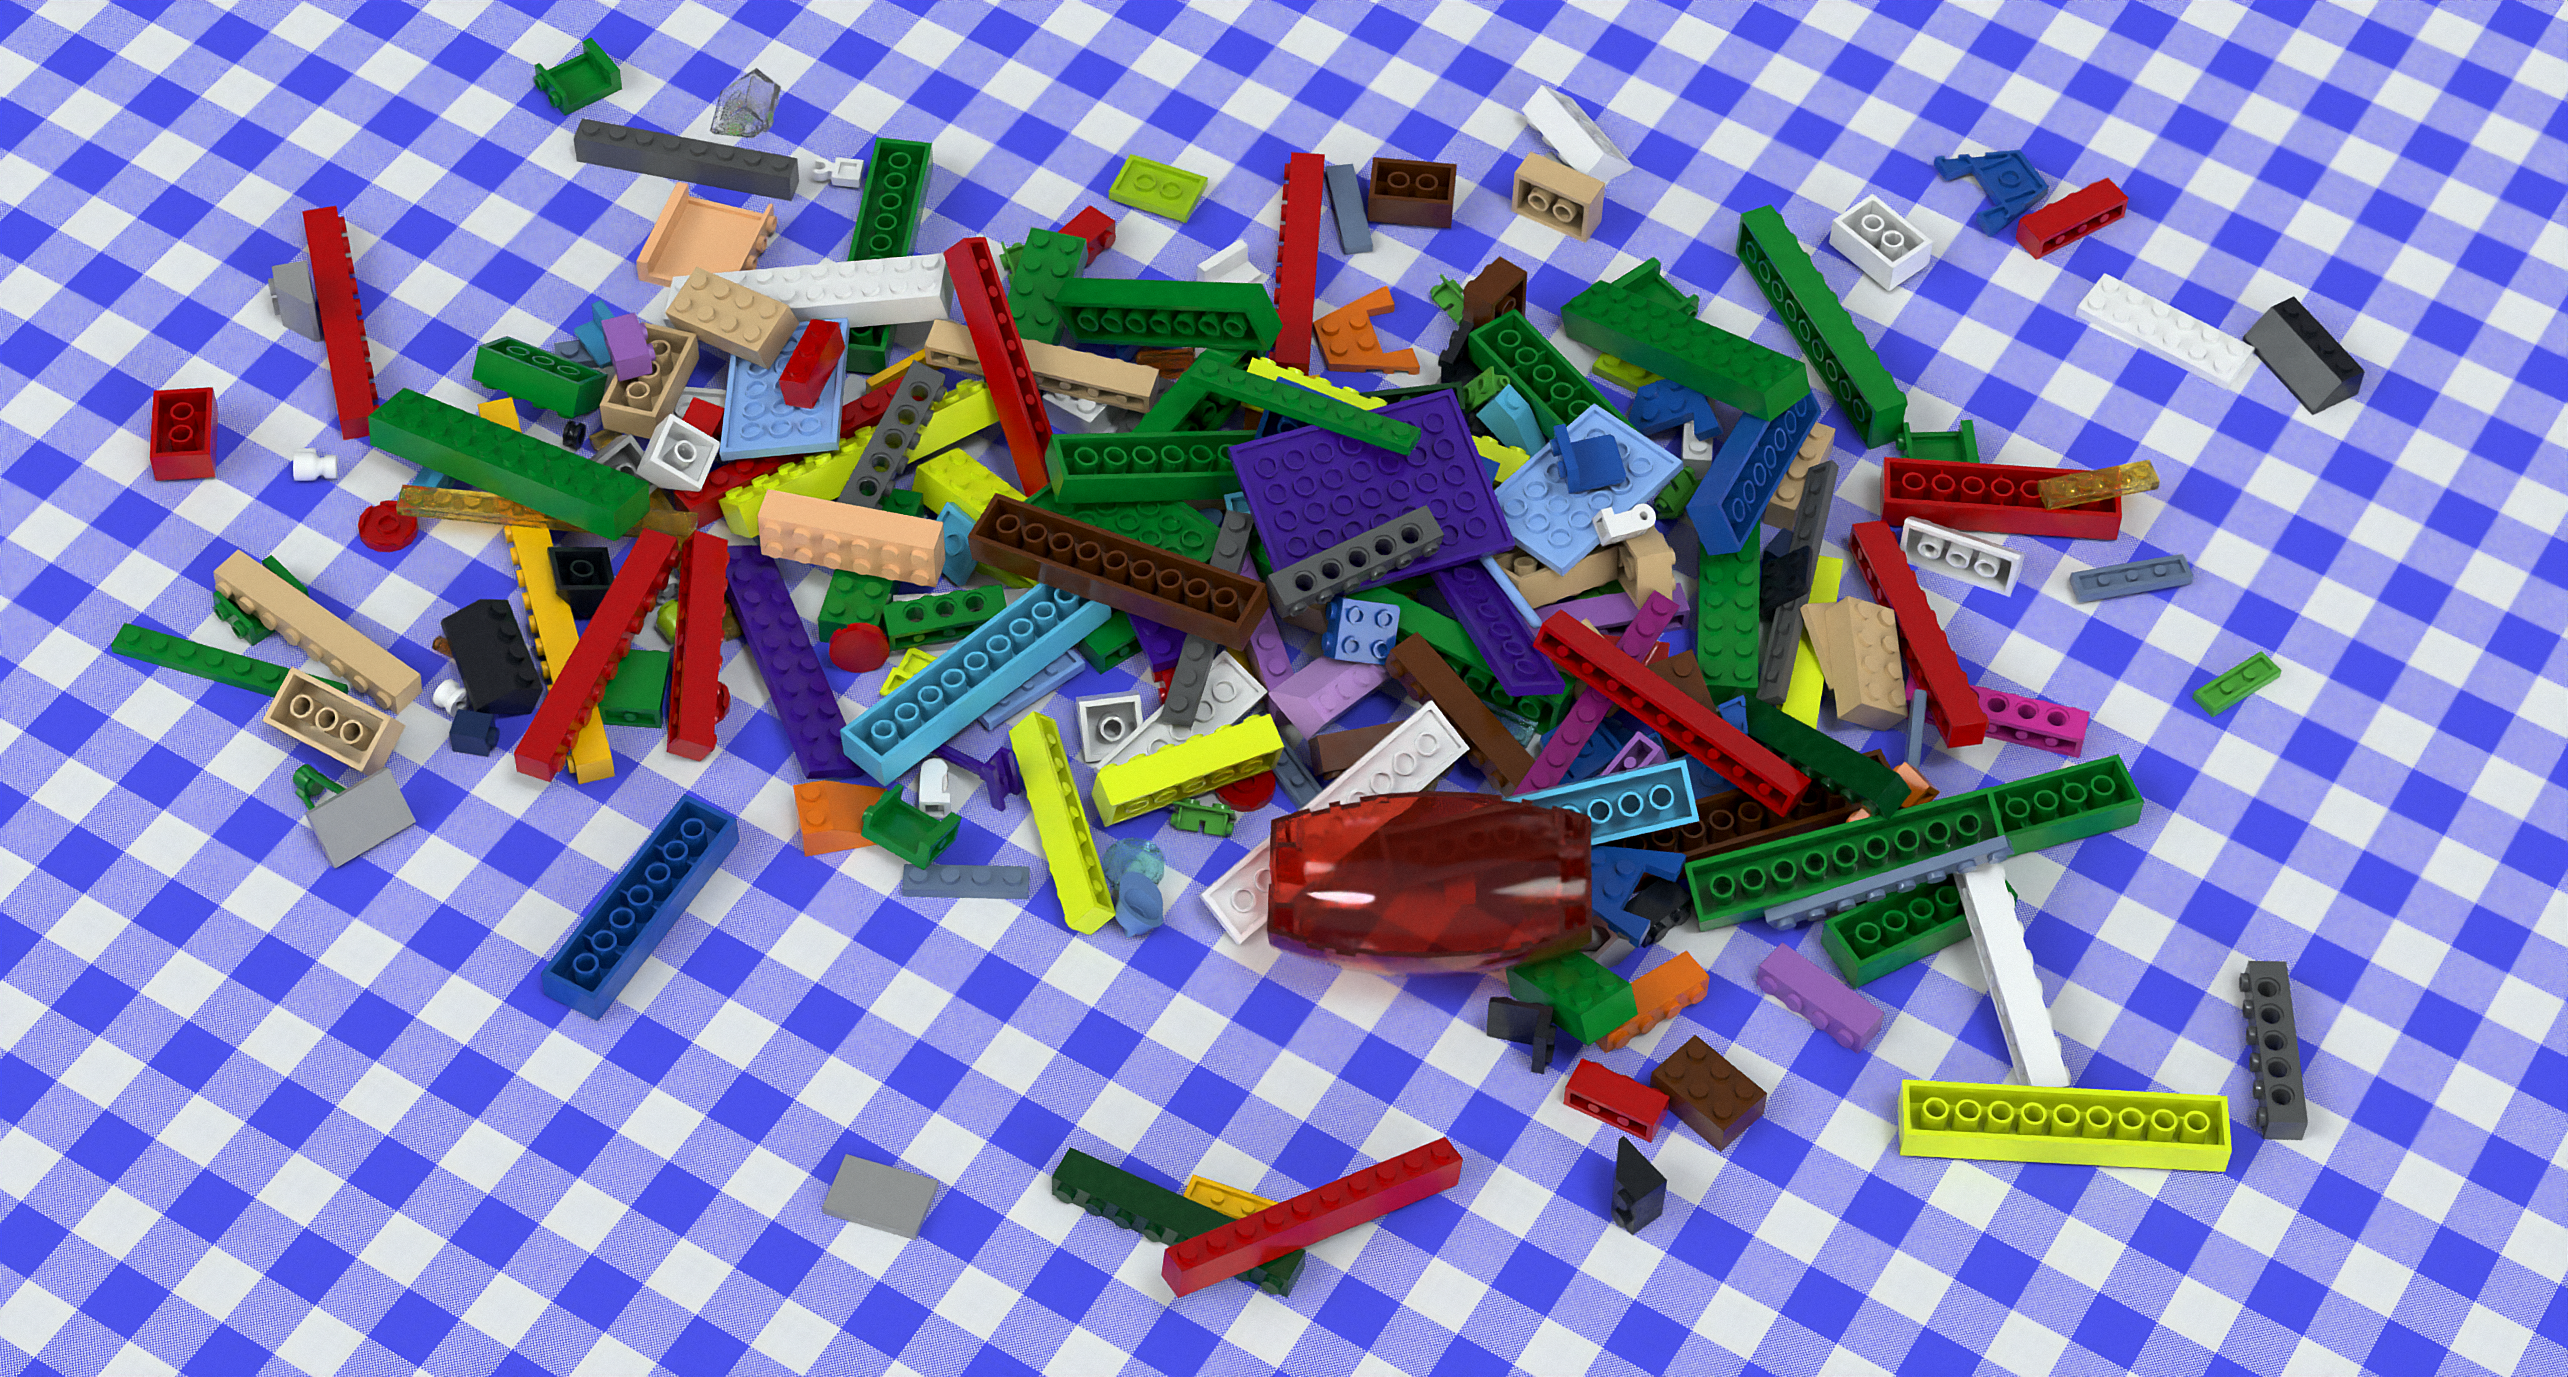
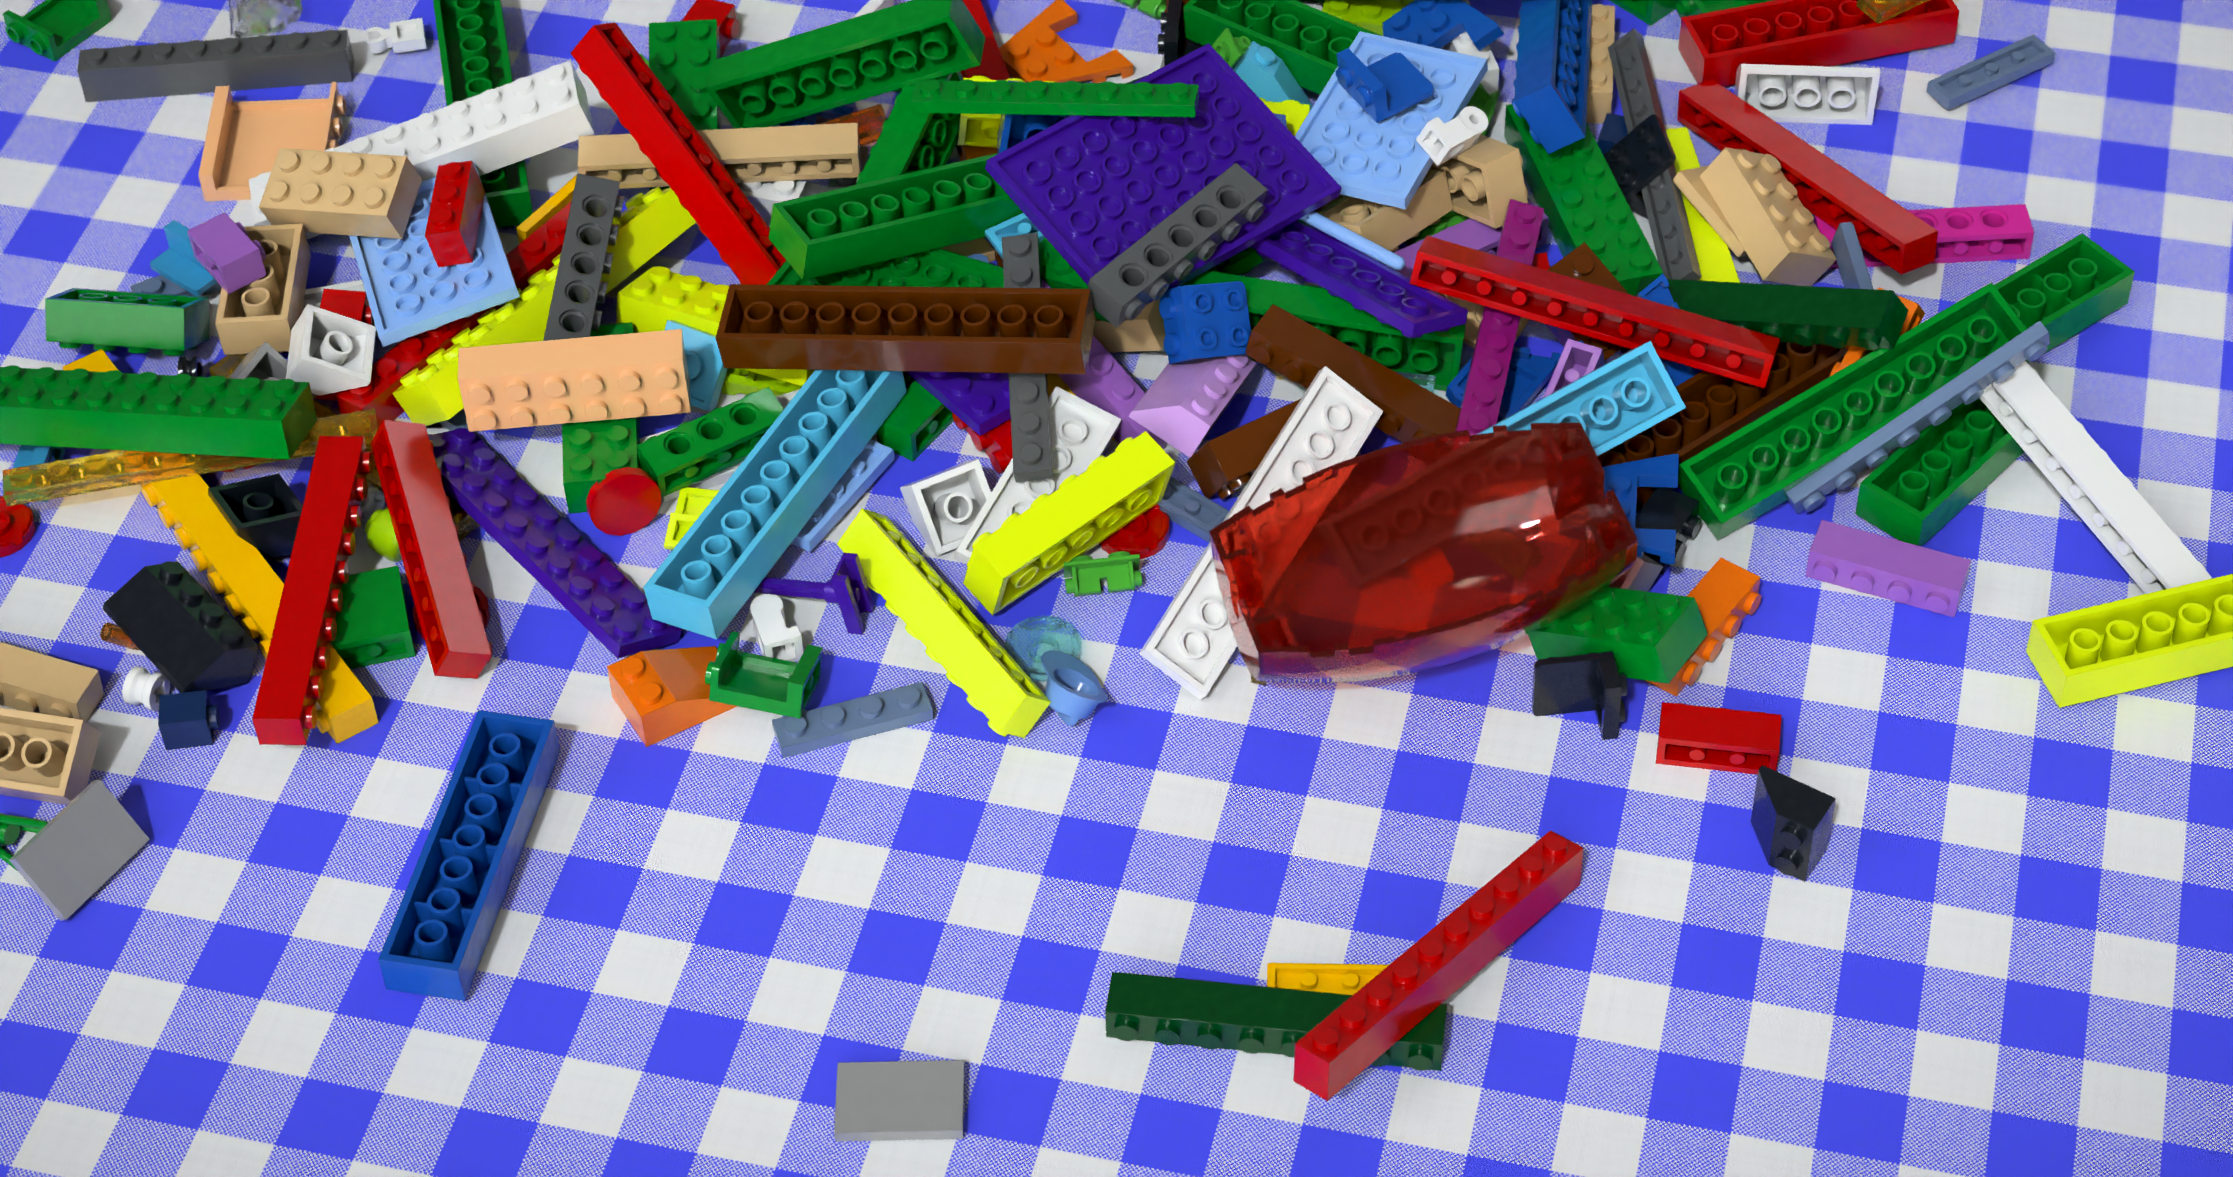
camera: 15 degrees left, 5 degrees down
reddish brown brick [1649,1034,1767,1152] -> none
bright green tile [2192,651,2282,718] -> none

